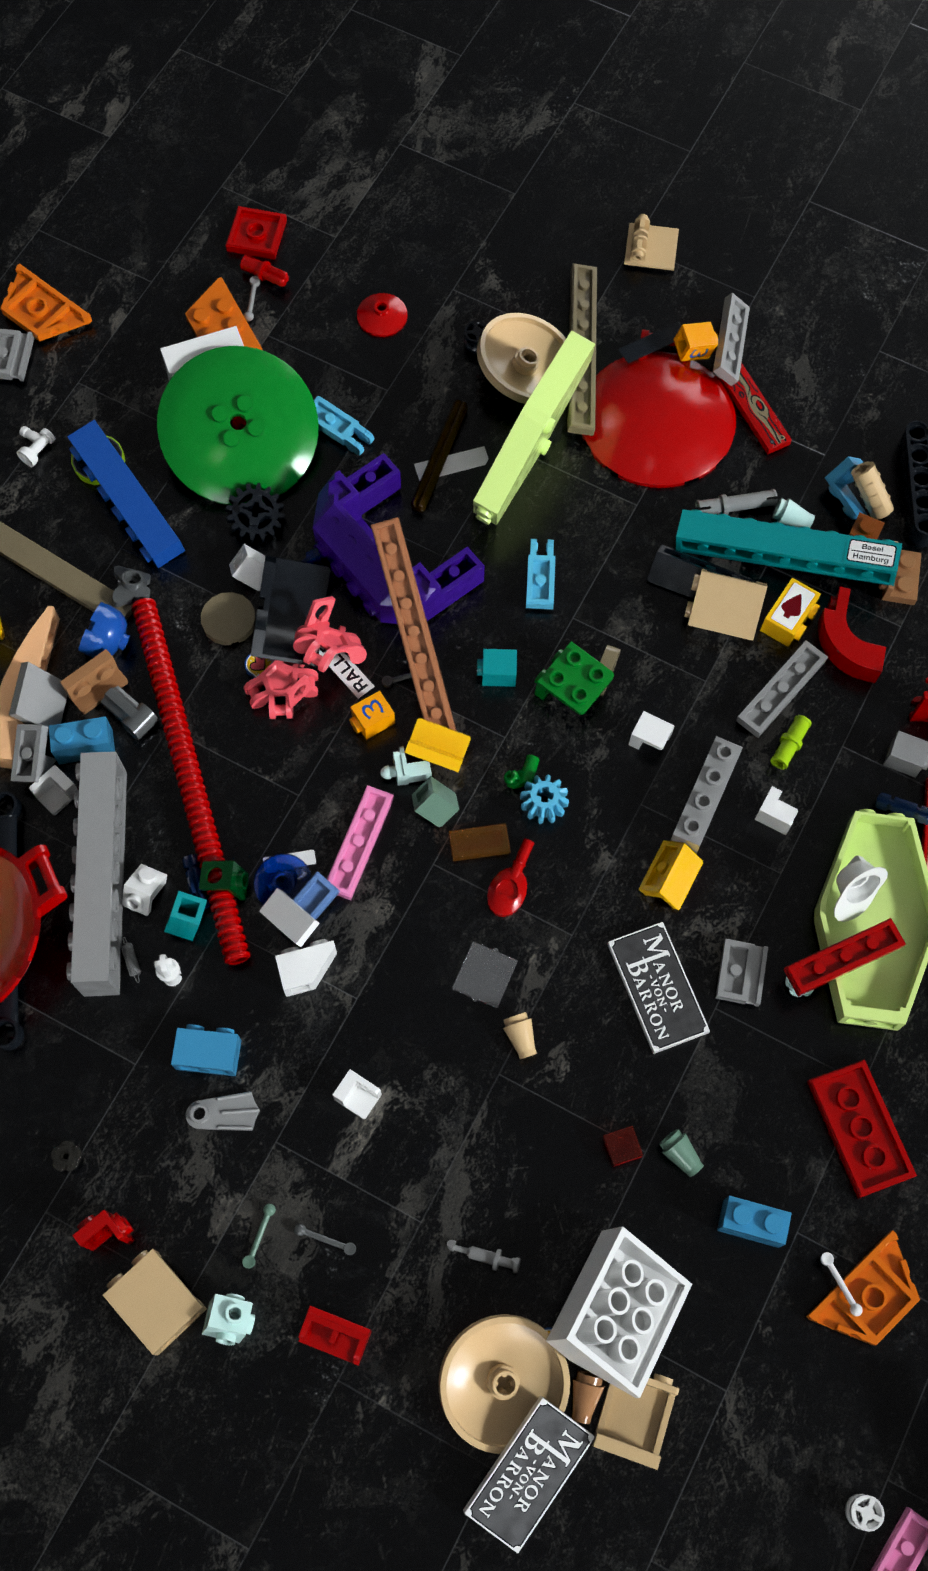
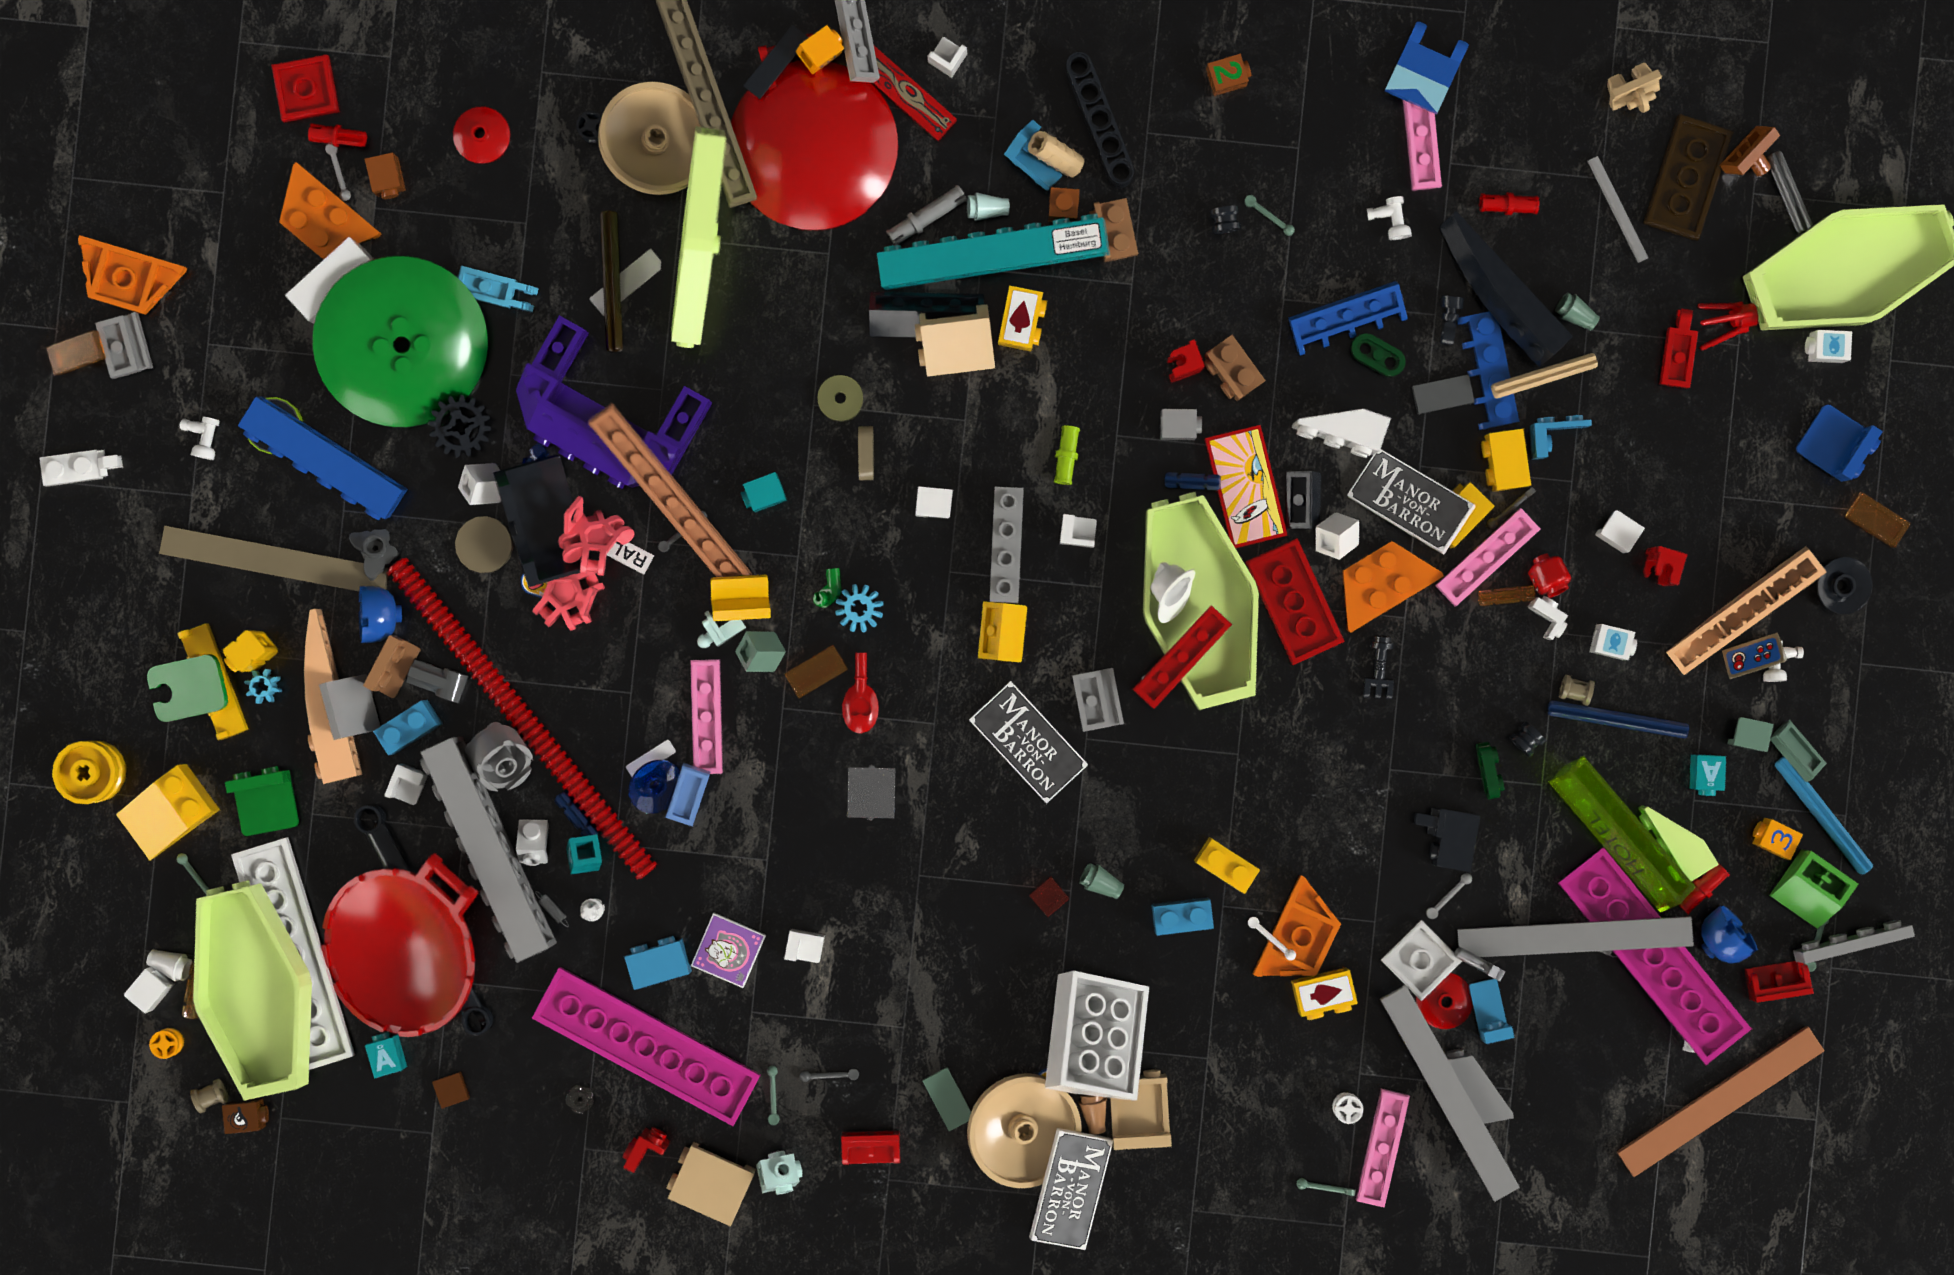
camera: 20 degrees left, 20 degrees up
light grey slope [11,724,56,783] -> none
light grey piece [186,1091,260,1131] -> none
dark green bracket [199,861,249,901] -> none
white tile [259,888,319,947] -> none
white slope [275,939,337,997] -> none
light orange brick [349,691,395,740] -> none
light grey piece [447,1240,521,1274] -> none
tan cone [503,1012,537,1059] -> none
medium azure hinge [526,539,555,610] -> none
green bracket [534,641,614,715] -> none
light grey plate [736,641,828,738] -> none
red tile [807,1059,917,1199] -> none
red arch [818,587,886,683] -> none
none -> dark orange brick [365,152,406,199]
none -> light grey brick [465,722,533,791]
none -> dark pink plate [532,967,761,1126]
none -> tile [691,913,766,988]
none -> olive piece [818,375,863,422]
none -> sand green tile [922,1066,972,1131]
none -> white panel [927,37,967,78]
none -> yellow brick [1194,837,1260,894]
none -> brick [1291,968,1358,1020]

